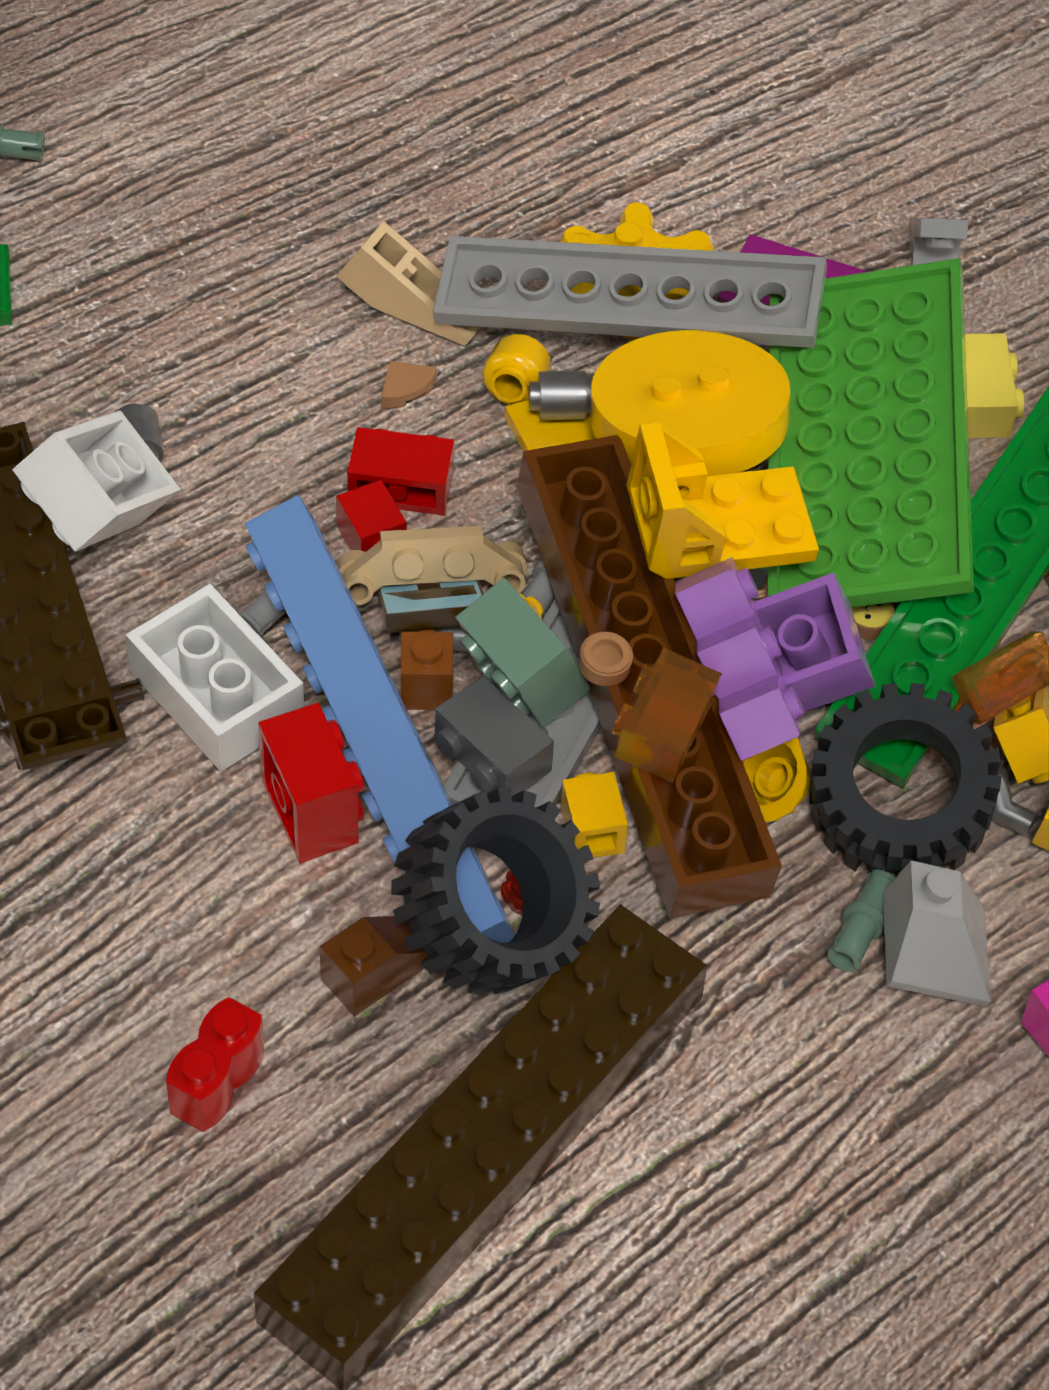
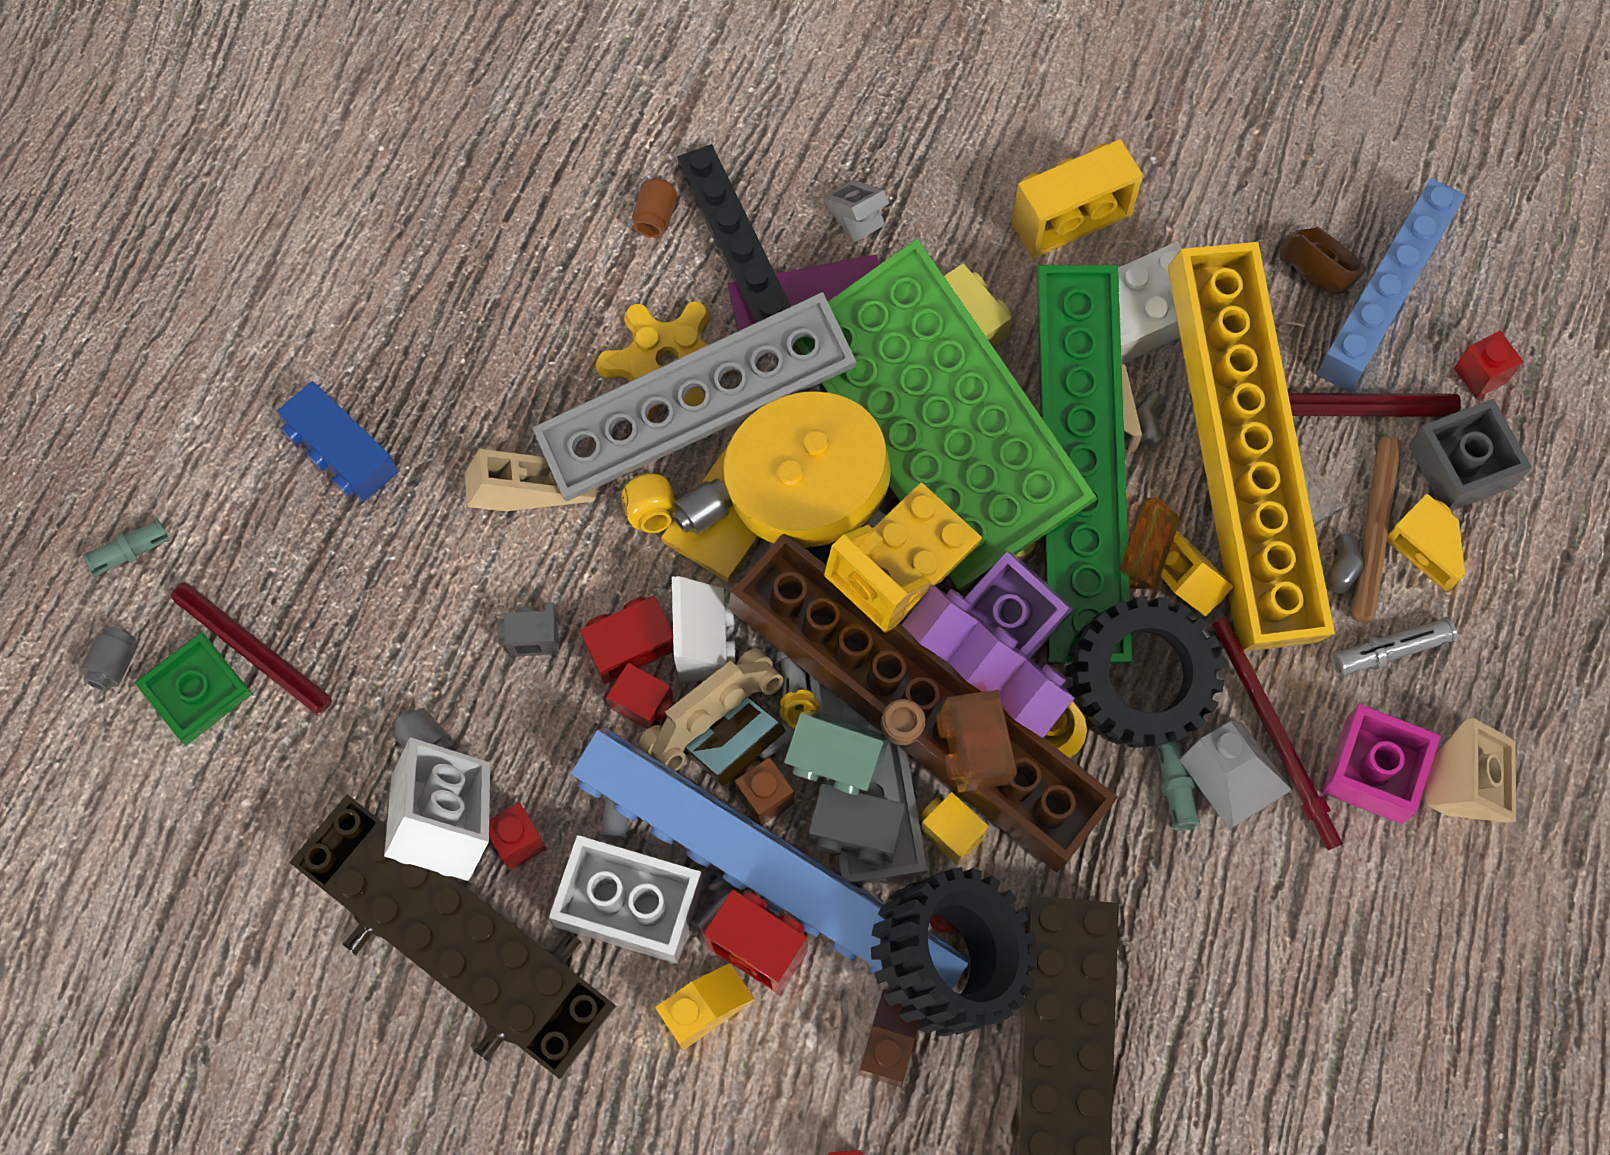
camera: 30 degrees left, 15 degrees up
medium nougat tile [381,361,437,408] -> none
none -> dark red axle [171,582,332,715]
none -> blue brick [277,380,399,503]
none -> red brick [489,802,547,871]
none -> flat silver brick [497,602,559,657]
none -> dark orange brick [632,178,678,238]
none -> yellow slope [655,963,755,1051]
none -> white slope [672,576,736,682]
none -> black plate [677,144,791,324]
none -> dark red bar [1212,617,1343,851]

